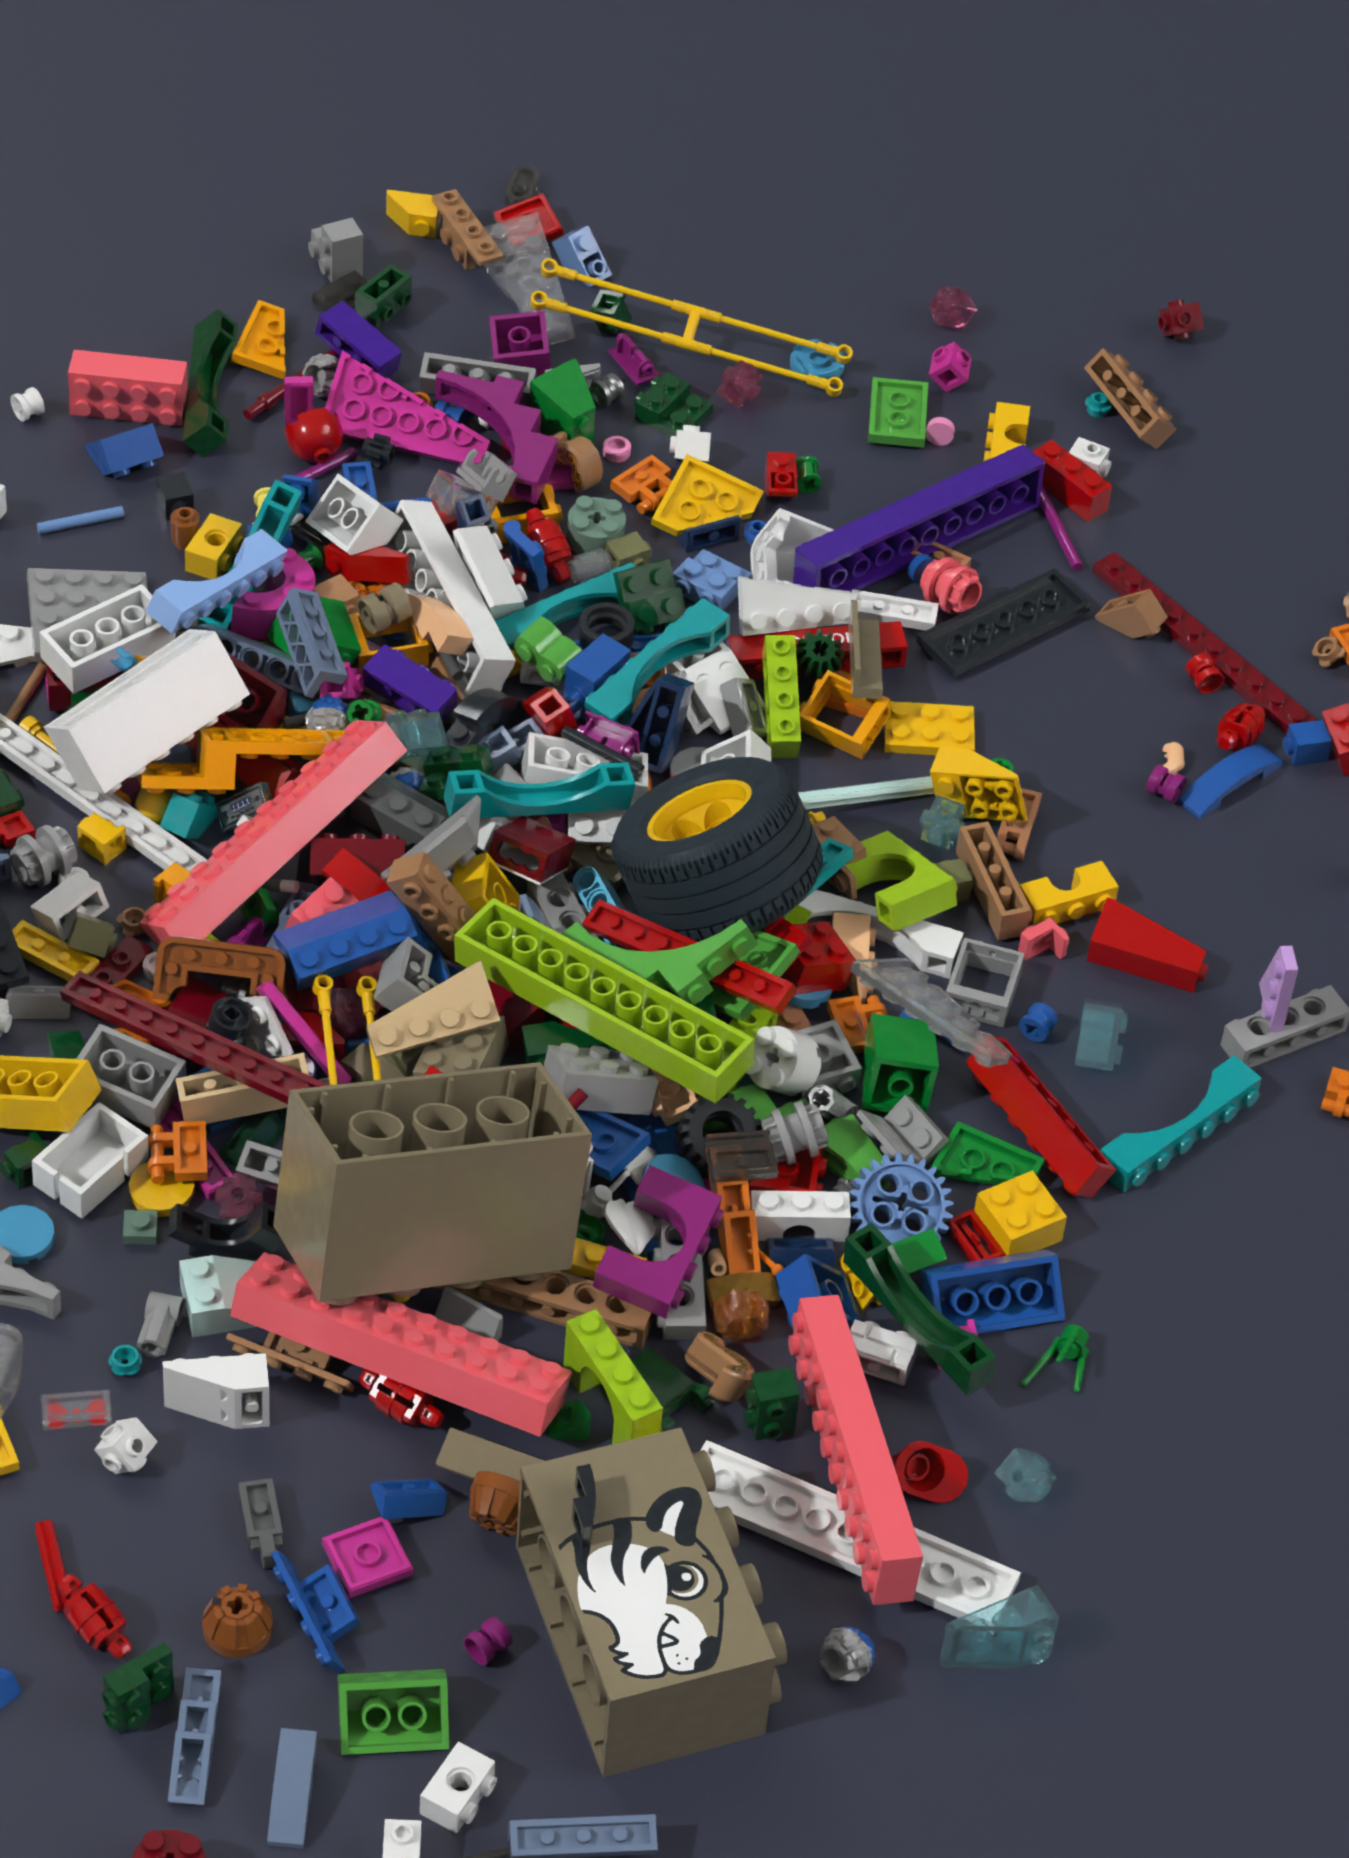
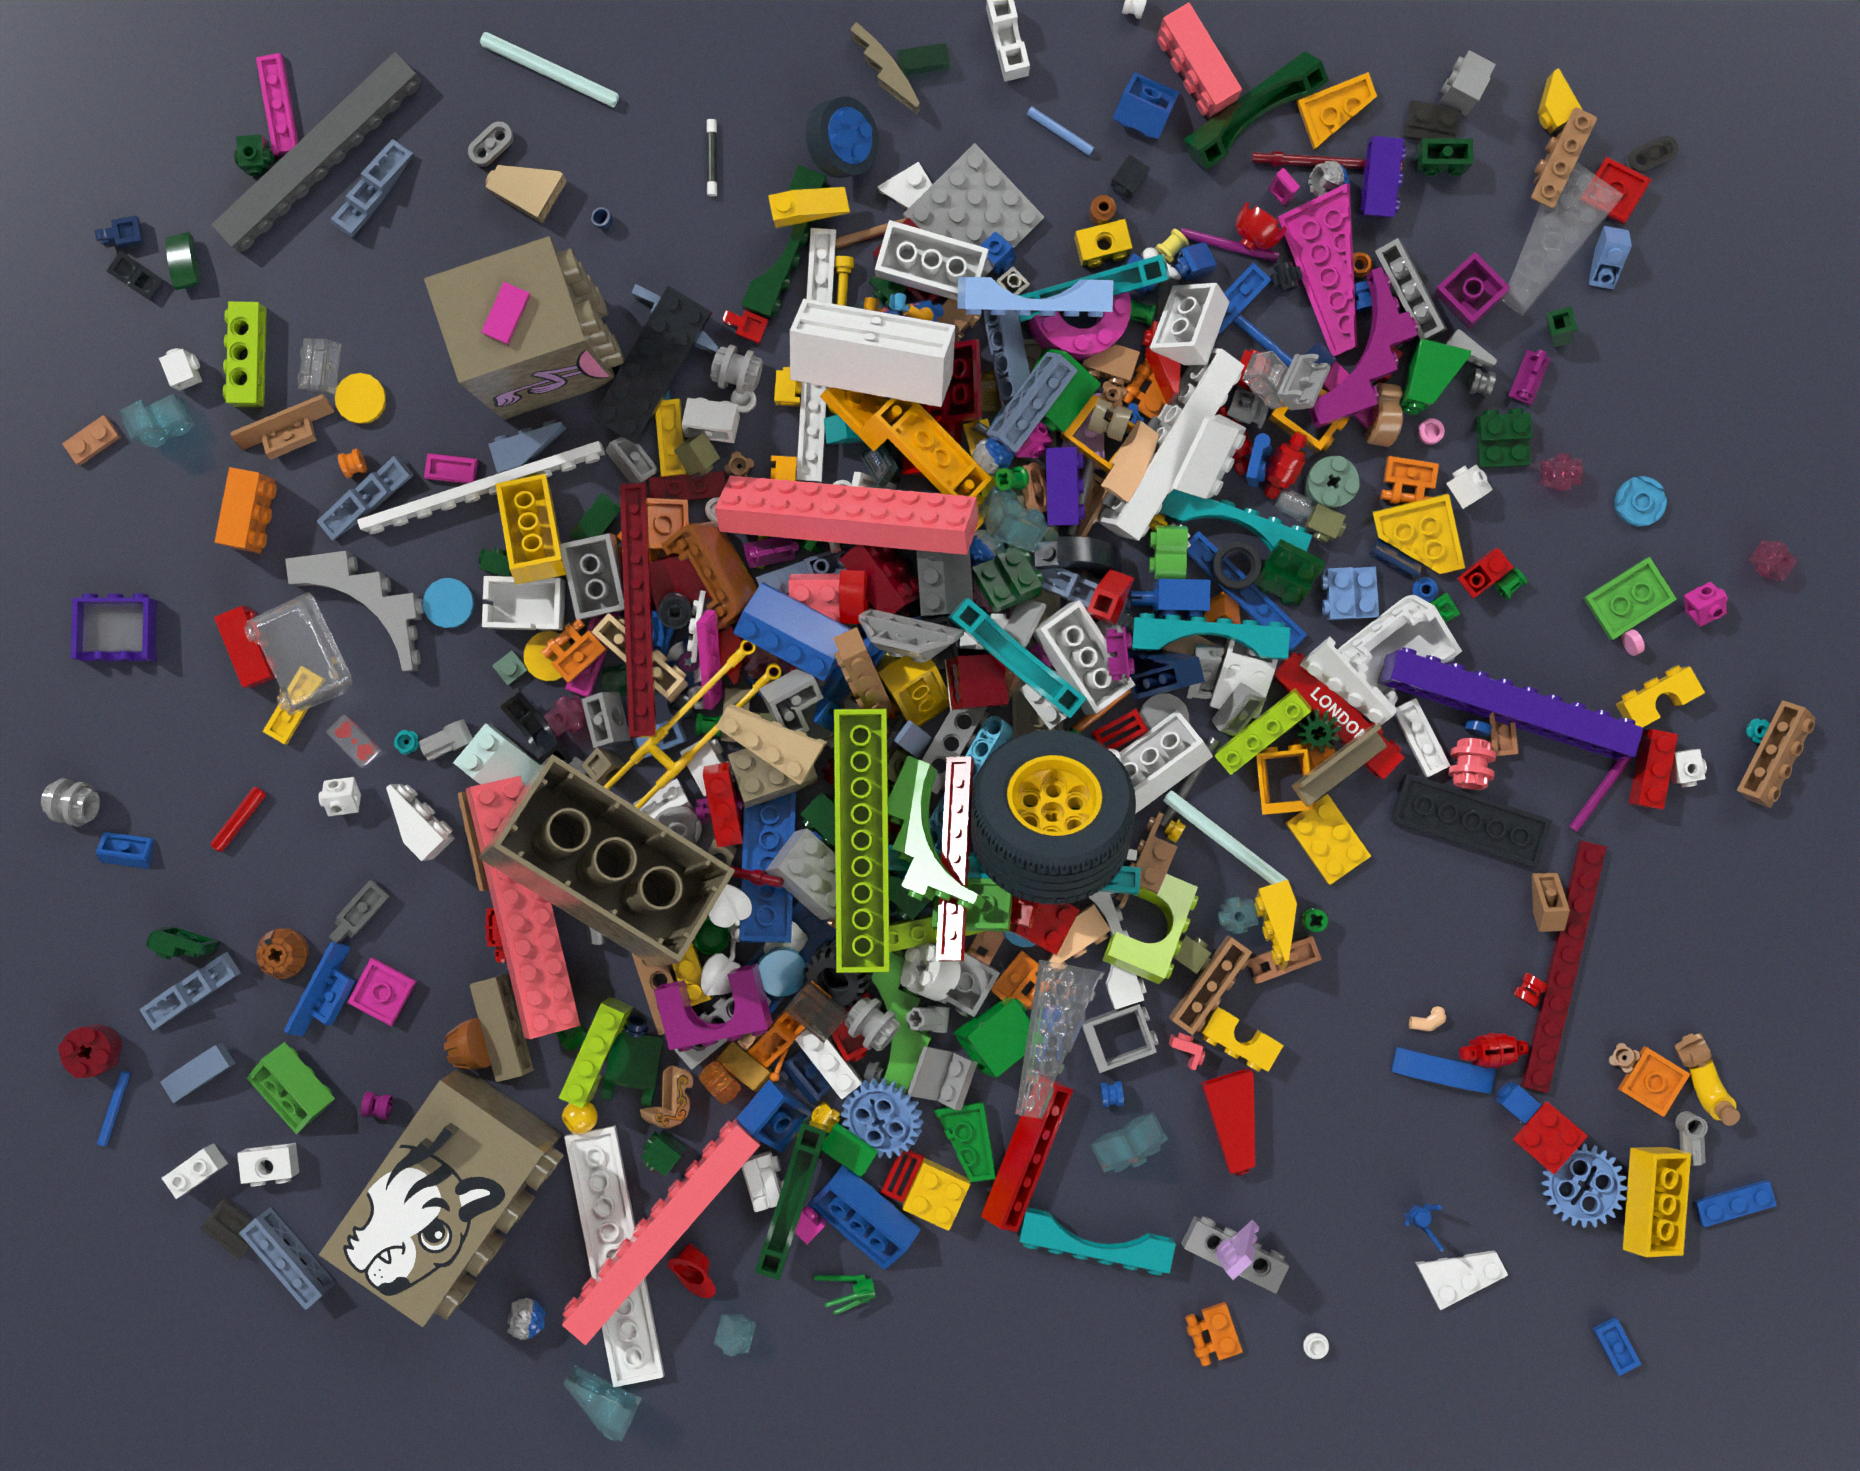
camera: 60 degrees right, 40 degrees up
red piece [58,1574,132,1660] -> none
blue slope [370,1479,447,1519] -> none
dark blue slope [455,492,492,528] -> none
yellow bar [530,258,853,397] -> none
black bar [561,726,645,776] -> none
magenta wheel [1146,764,1187,804] -> none

